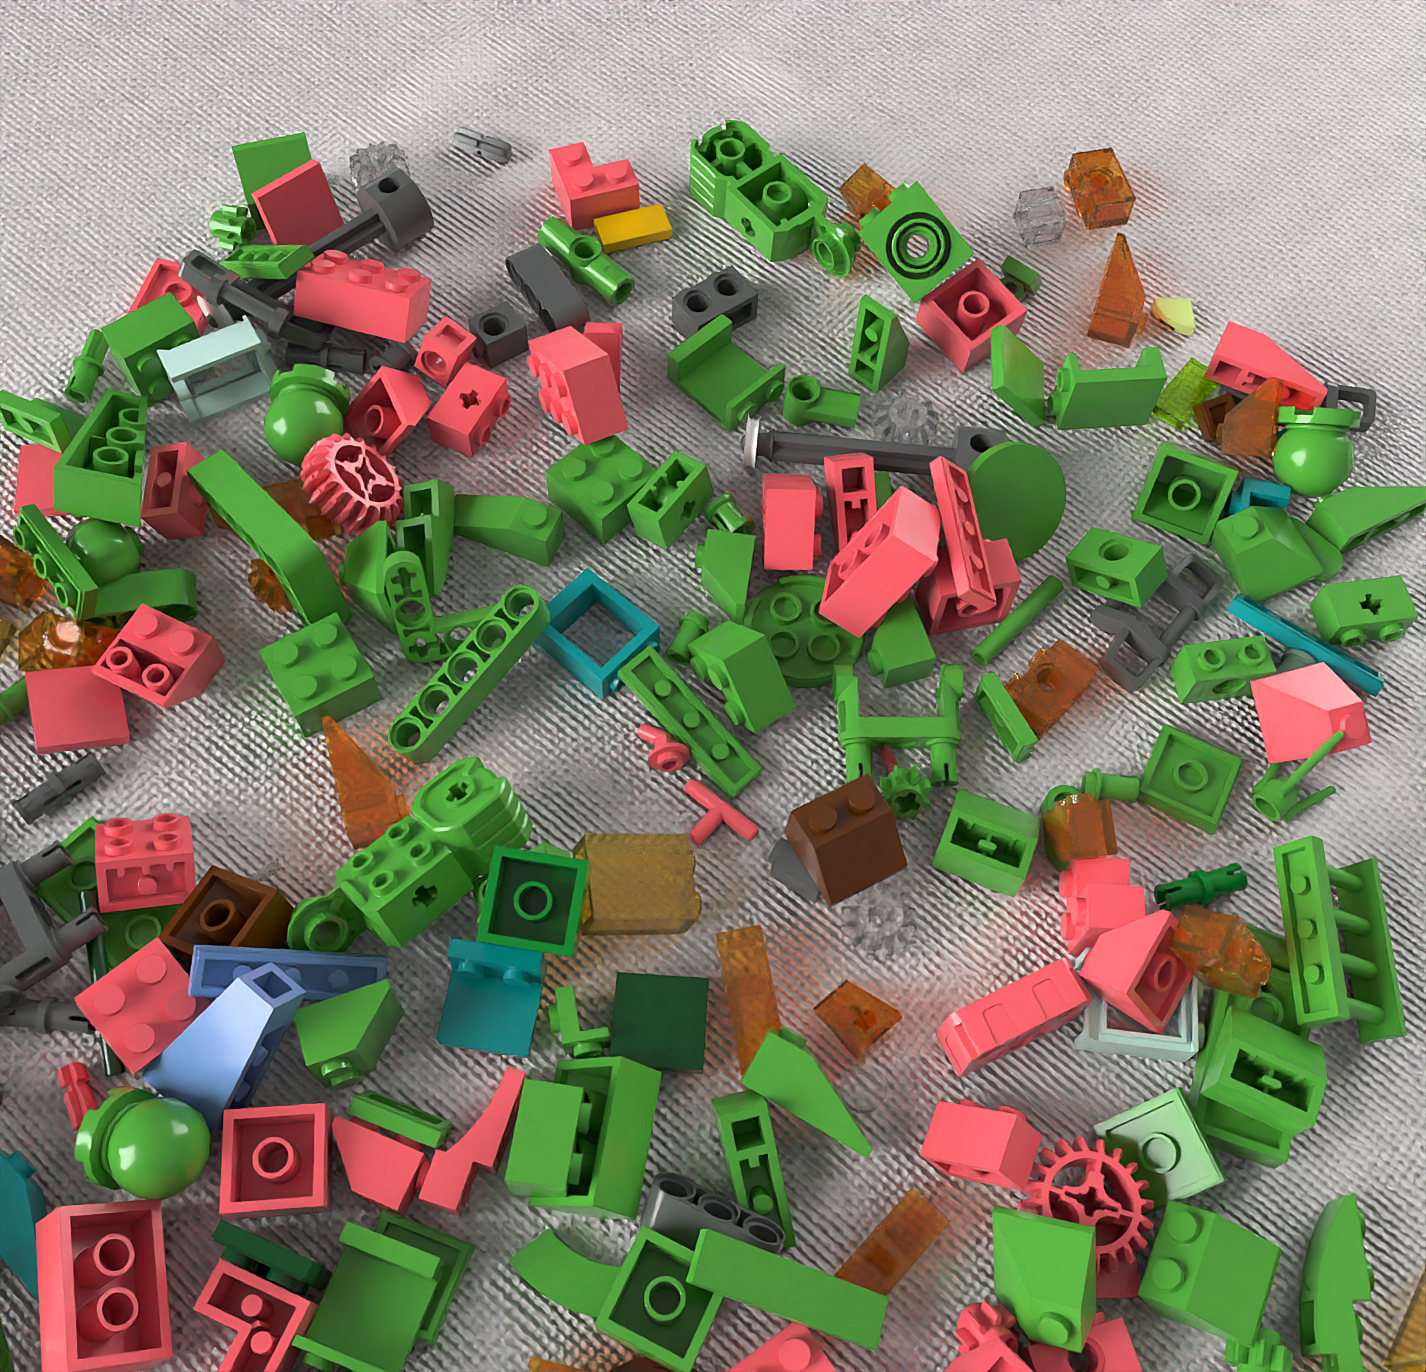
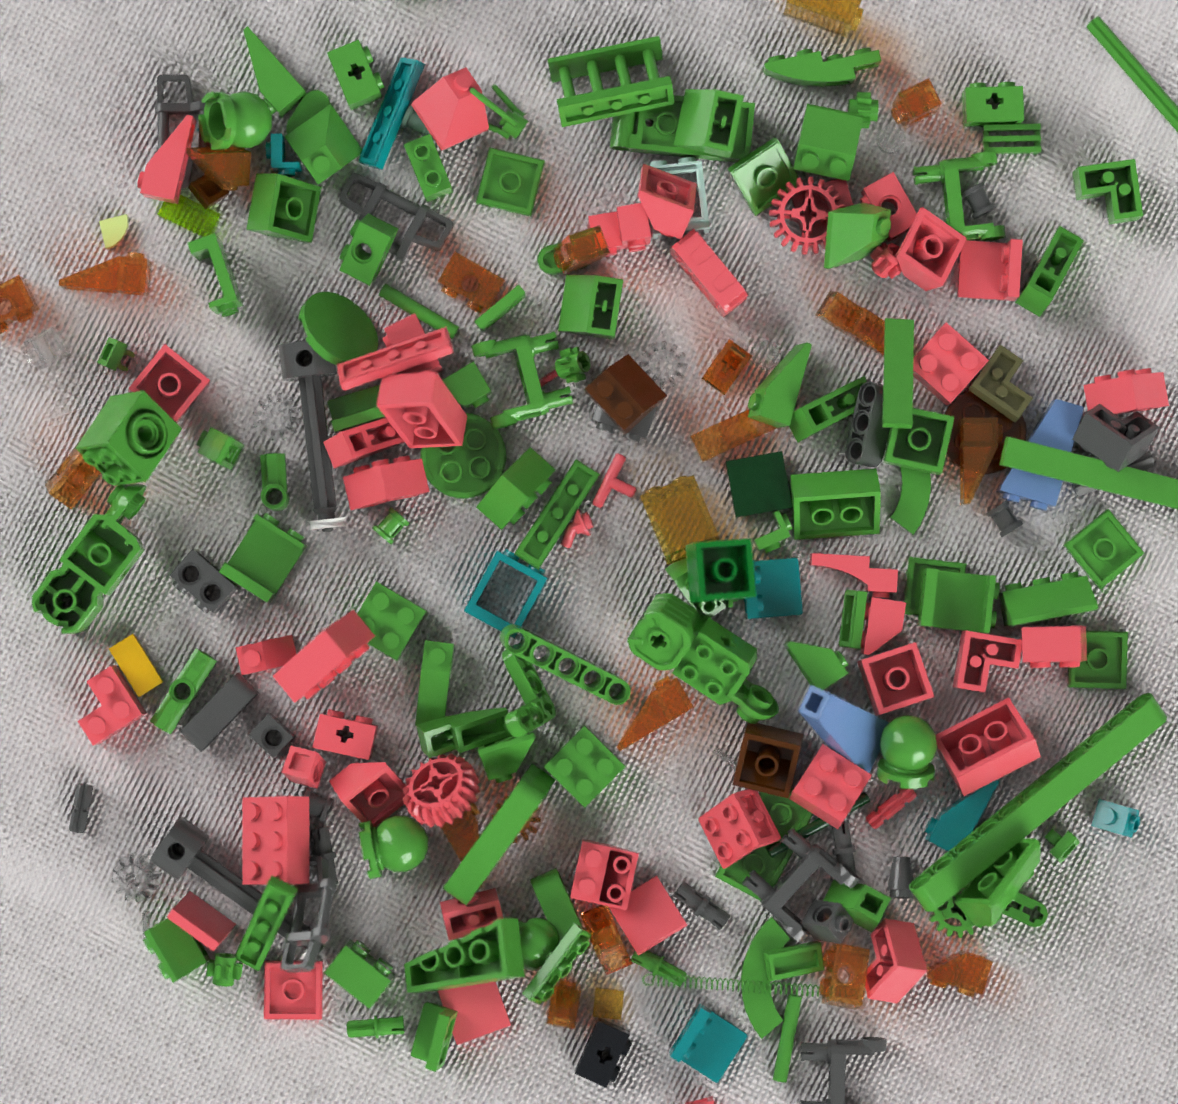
camera: 100 degrees left, 25 degrees up
light aqua window [156,315,278,426] -> none
medium blue tile [188,945,388,1002] -> none
dark green tile [212,1219,333,1296] -> none
bright green slope [505,1078,592,1198] -> none
bright green brick [627,450,714,550] -> none
bright green pin [665,611,709,666] -> none
bright green slope [695,529,756,625] -> none
coral brick [920,1099,1042,1192] -> none
bright green tile [991,324,1045,427] -> none
bright green pin [1081,768,1139,803] -> none
green pin [1154,863,1248,912] -> none
clear orange brick [1169,905,1271,1000] -> none

